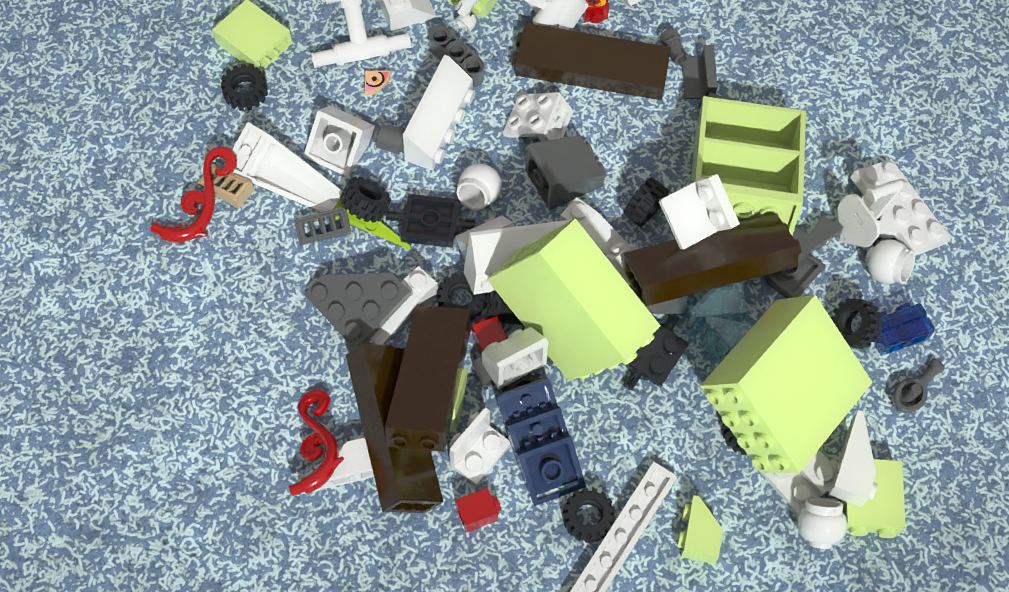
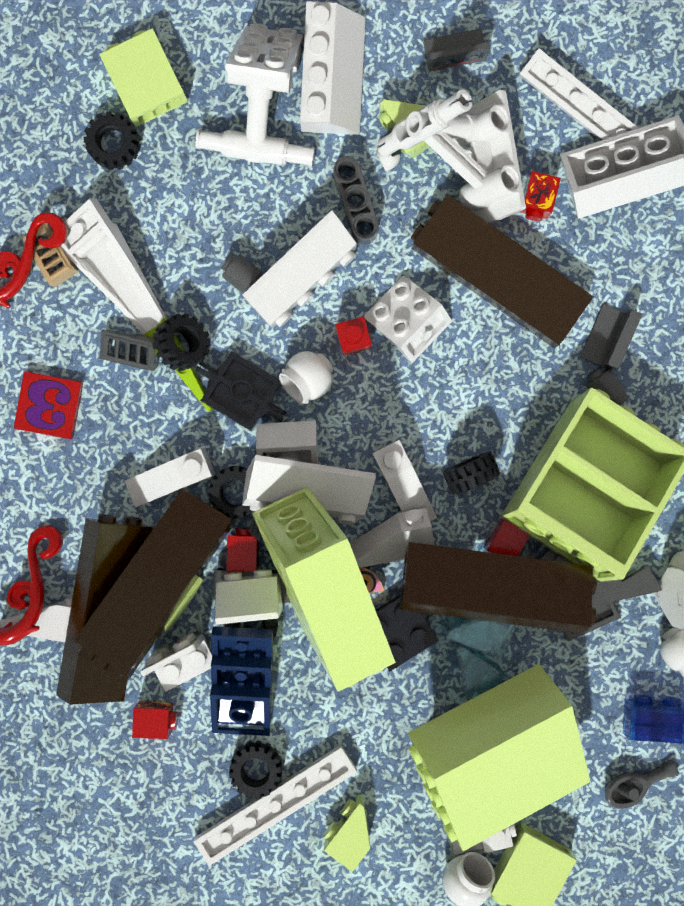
camera: 25 degrees right, 25 degrees up
white slope [303,106,375,177] -> none
dark grey plate [305,273,413,349] -> none
light nougat tile [365,71,390,96] -> none
dark grey slope [525,135,606,211] -> none
white bracket [659,174,740,249] -> none
dark grey pin [660,28,689,66] -> none
white slope [829,410,878,507] -> none
black tyre [831,298,883,349] -> none
none -> tile [13,371,83,439]
none -> red brick [335,316,372,356]

